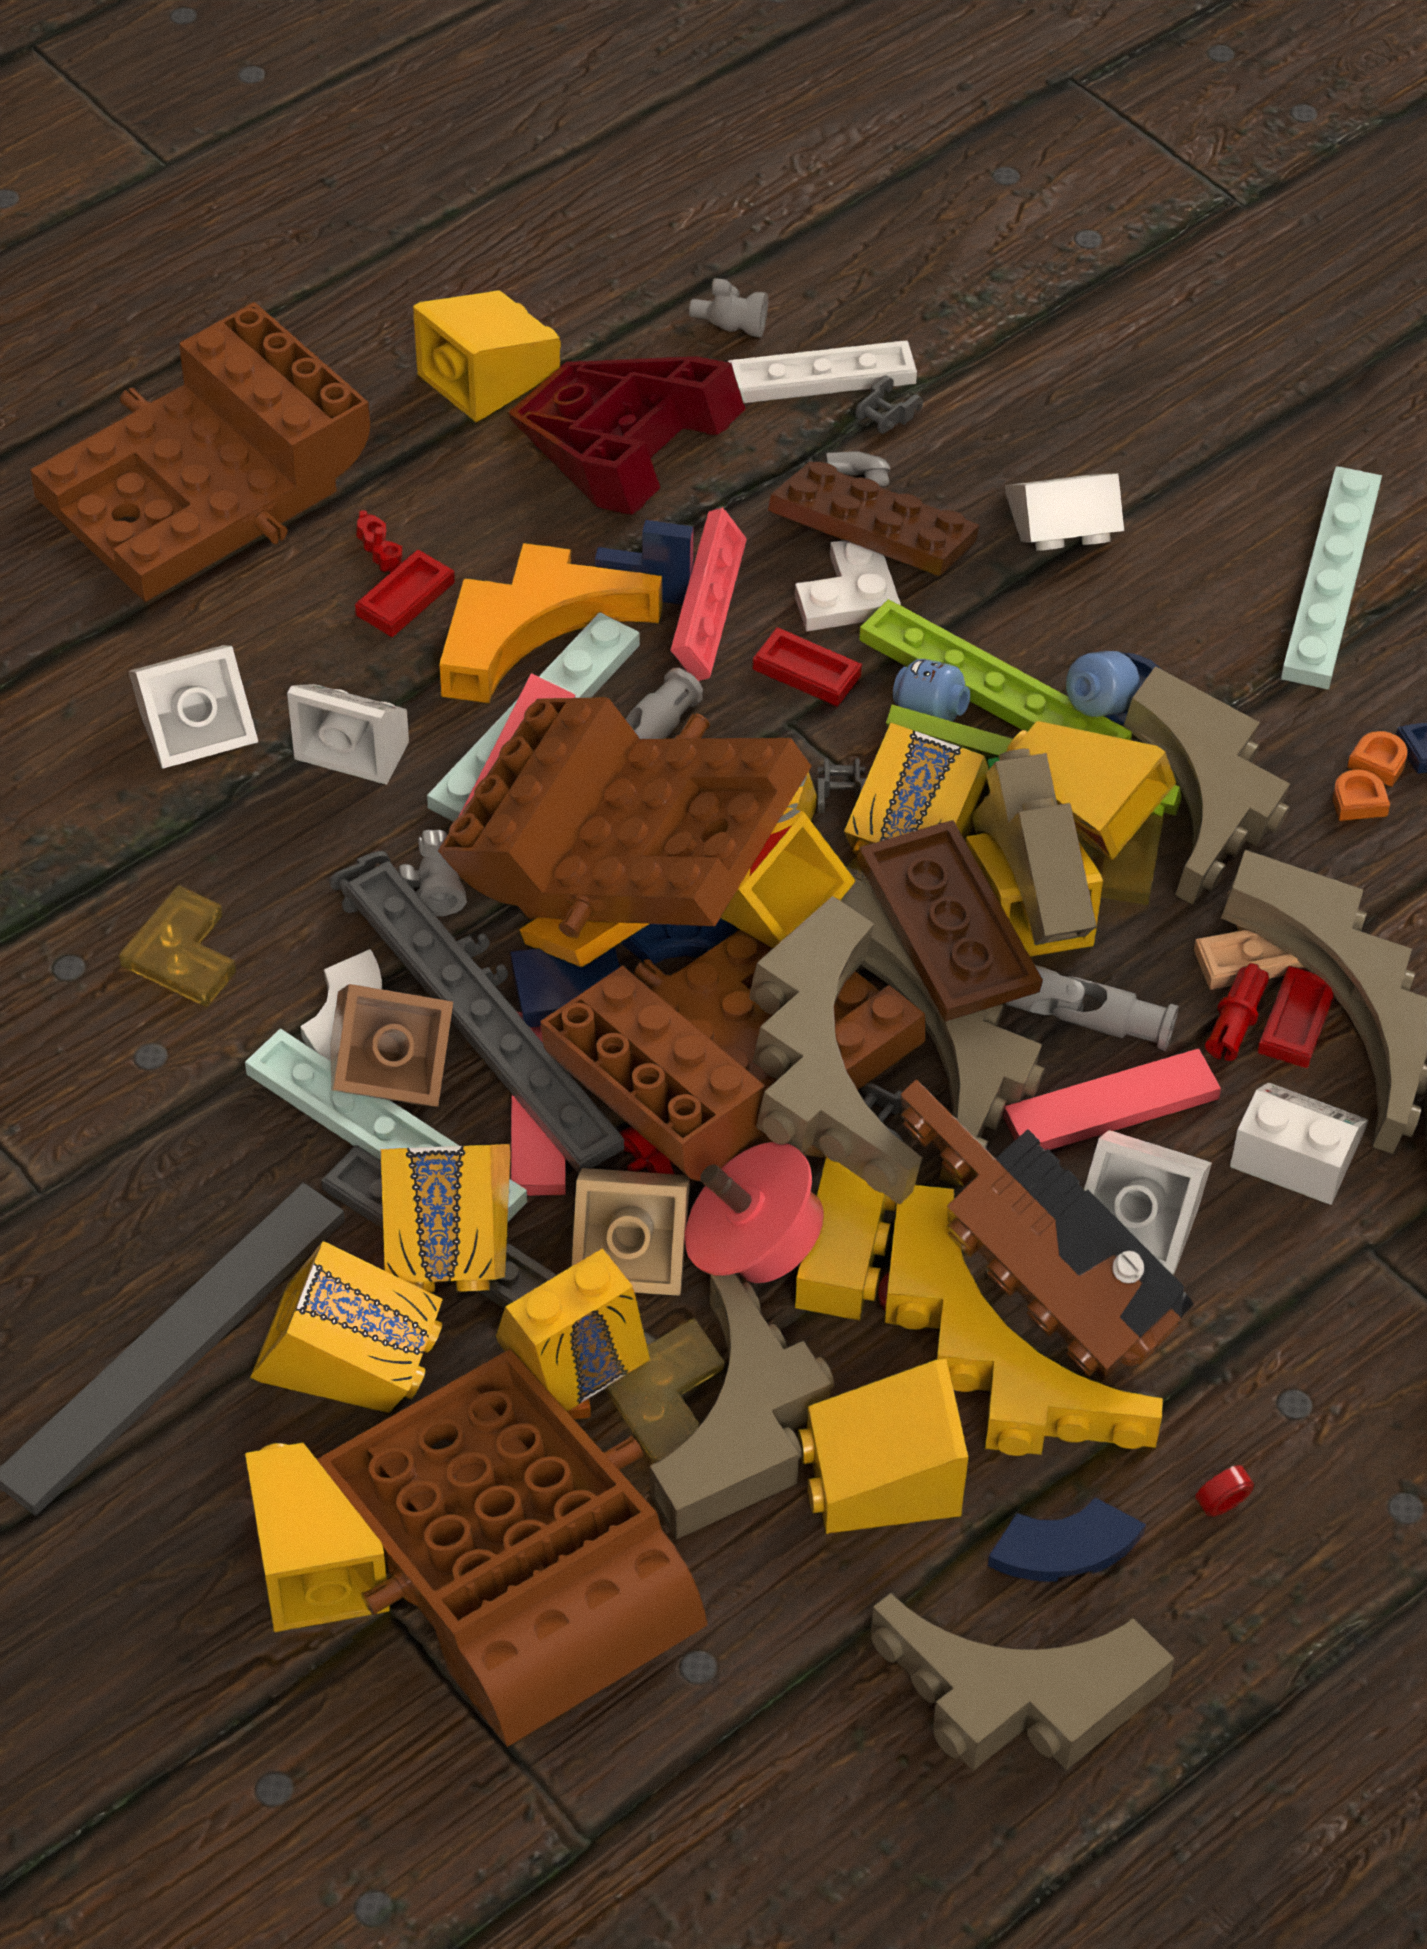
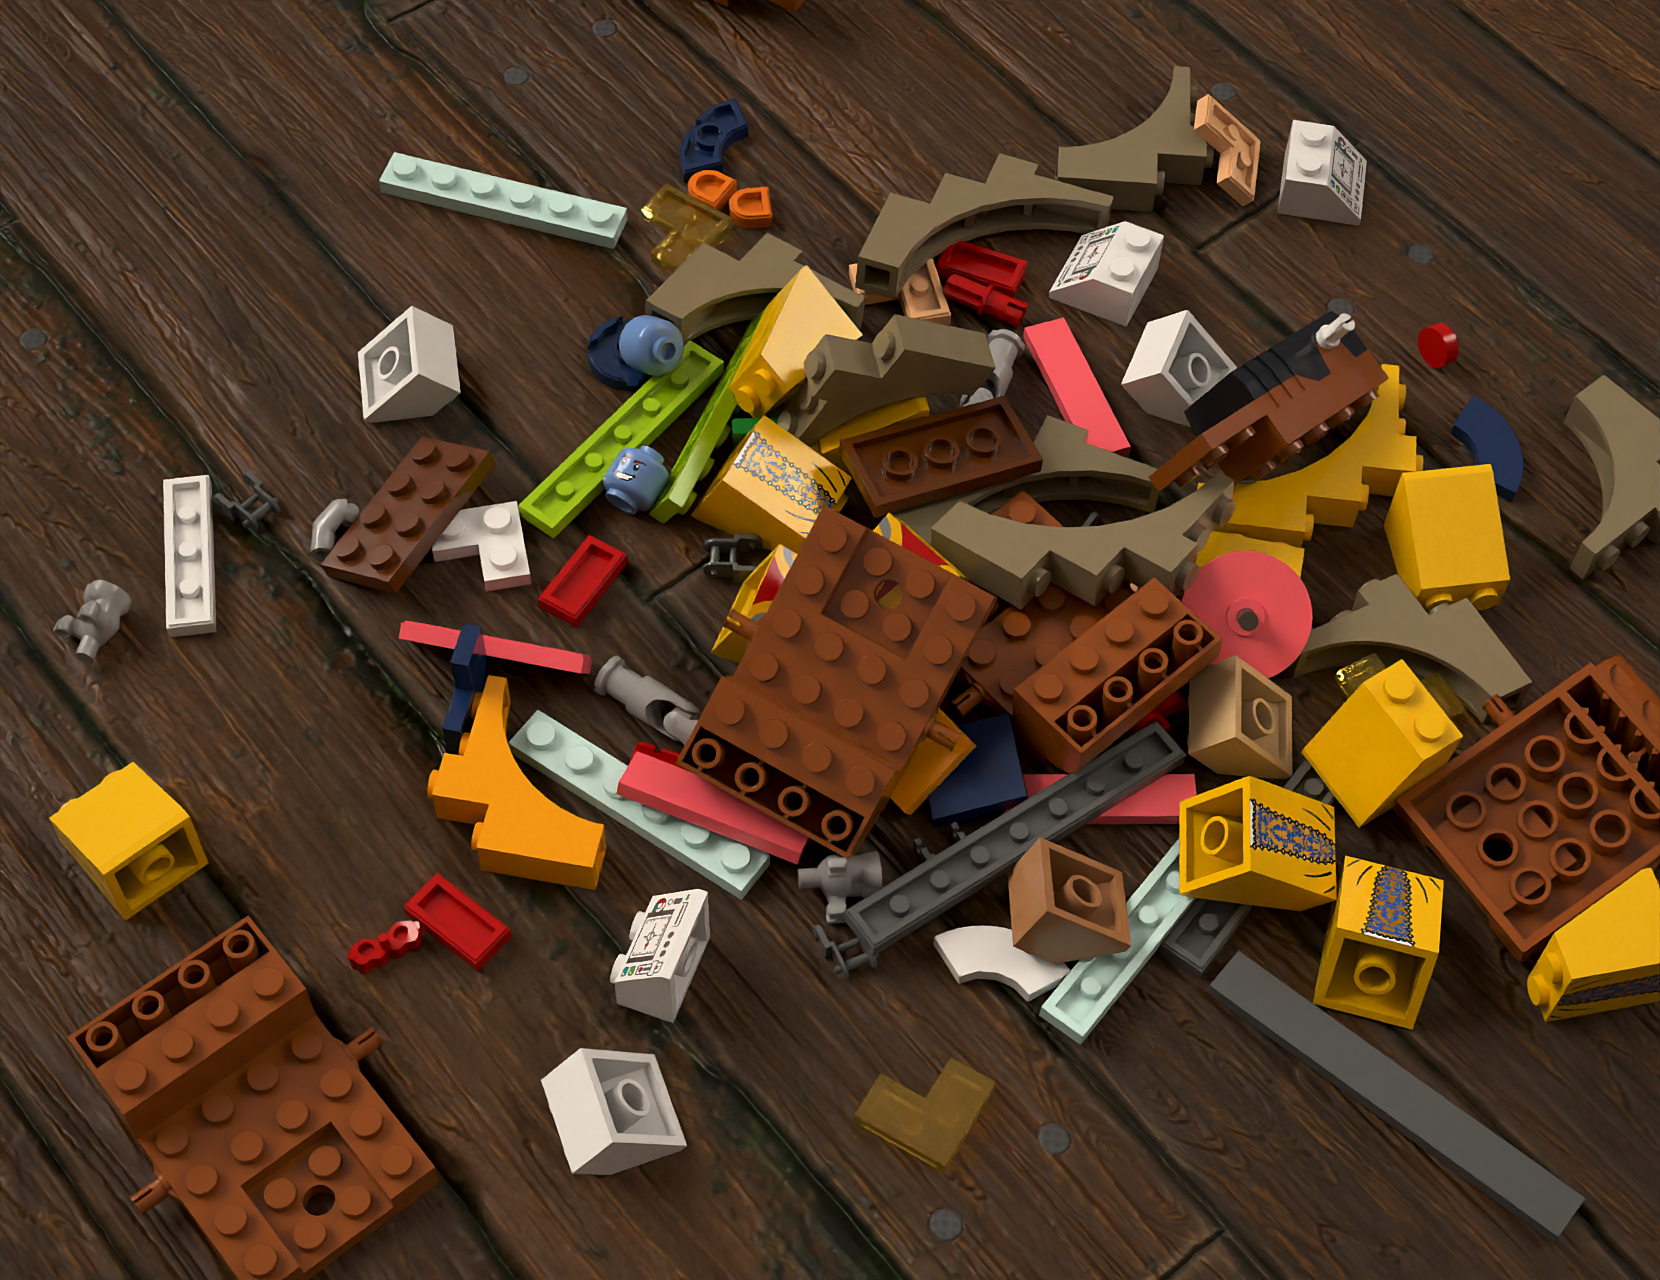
camera: 90 degrees left, 5 degrees up
dark red wedge [508,356,746,515] -> none
none -> clear yellow tile [642,183,734,273]

